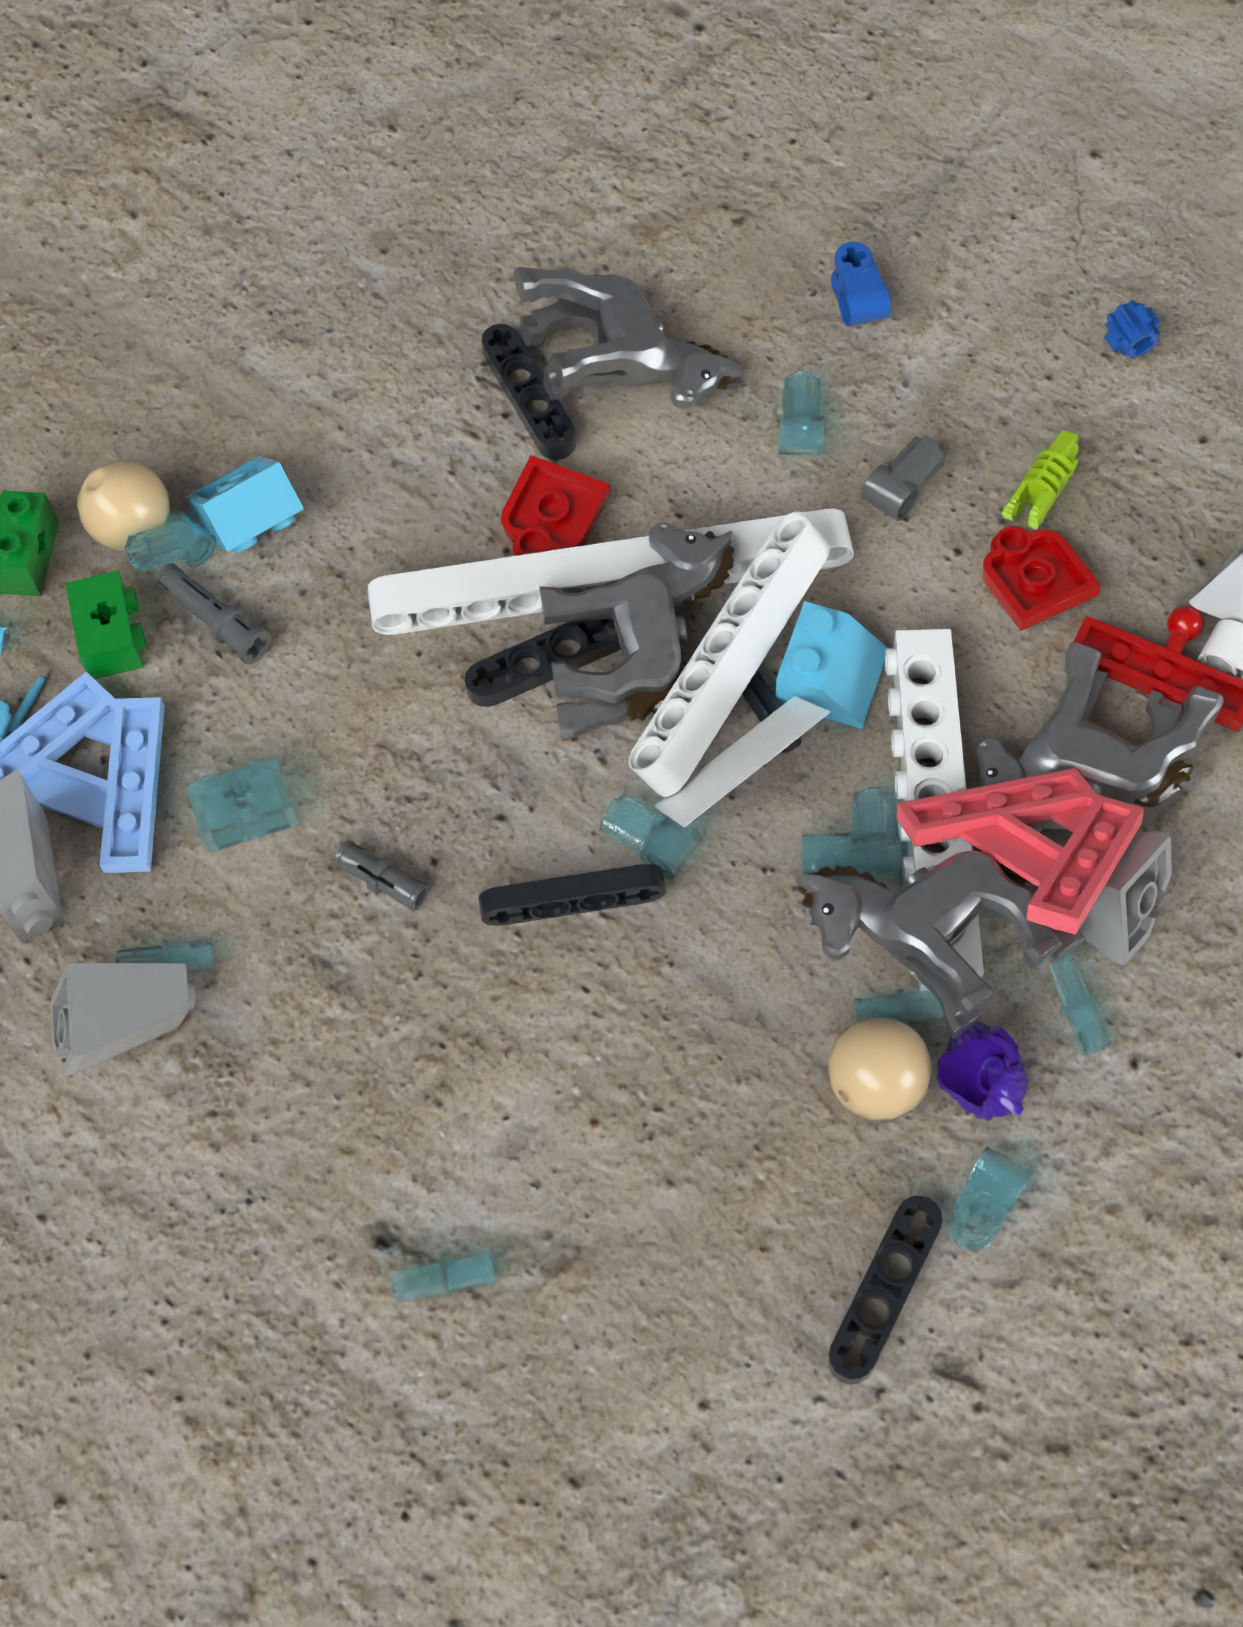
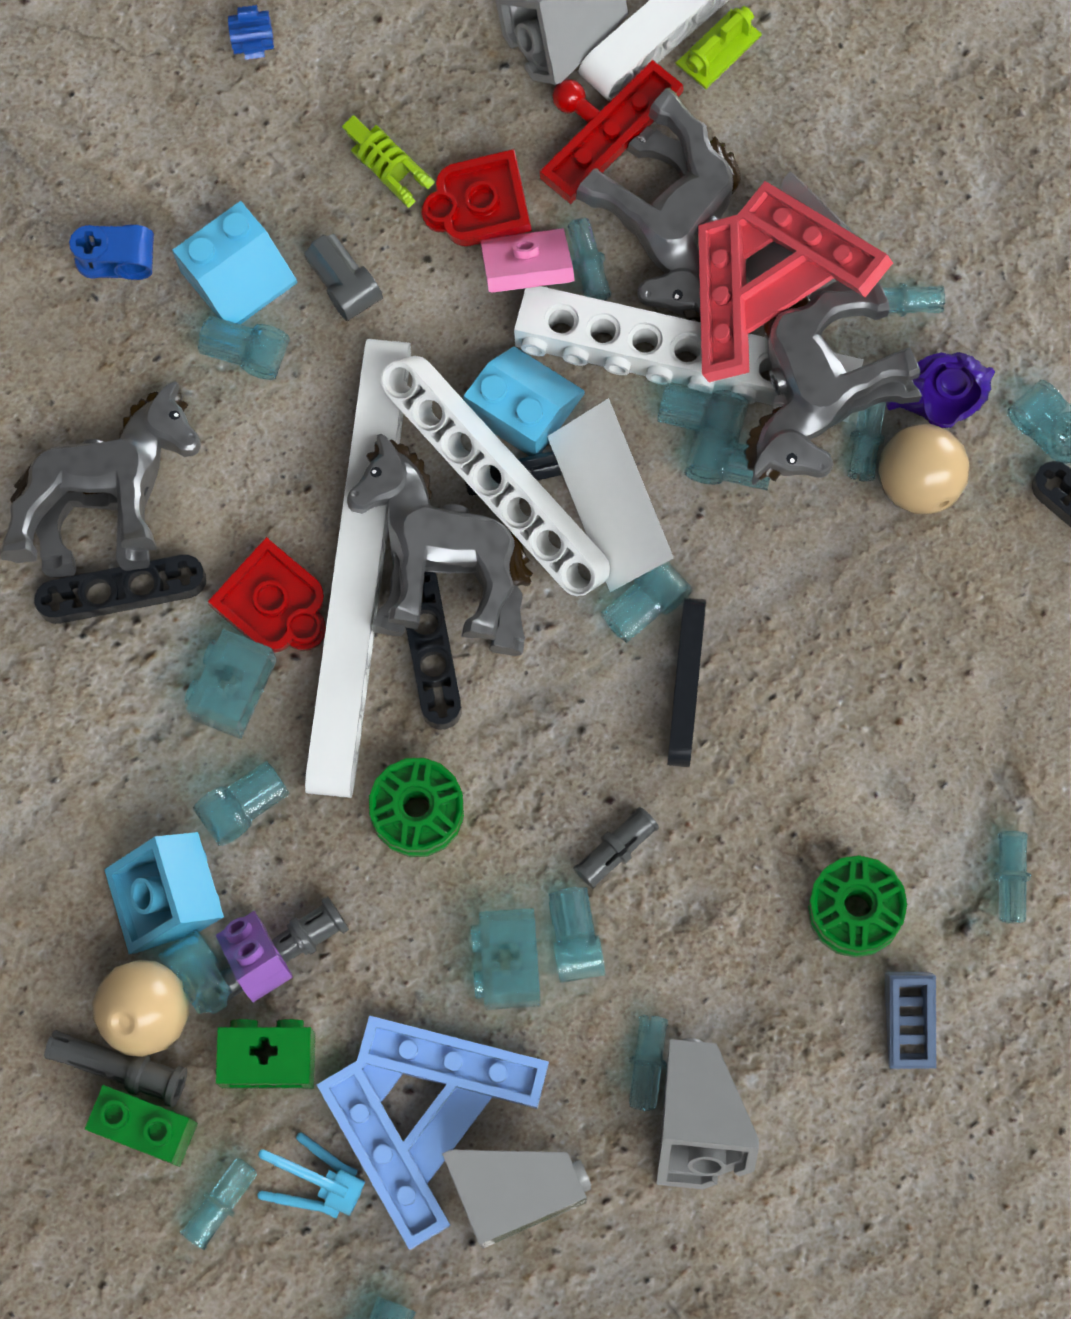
camera: 75 degrees left, 10 degrees up
none -> dark grey pin [44,1030,187,1108]
none -> medium azure slope [172,201,297,332]
none -> clear light blue brick [185,629,277,739]
none -> clear light blue piece [193,761,290,846]
none -> medium lavender plate [216,911,293,1003]
none -> green wheel [369,758,464,857]
none -> bright pink plate [480,228,574,293]
none -> clear light blue piece [549,887,605,983]
none -> clear light blue axle [567,217,612,301]
none -> green wheel [808,855,908,958]
none -> sand blue slope [885,972,936,1069]

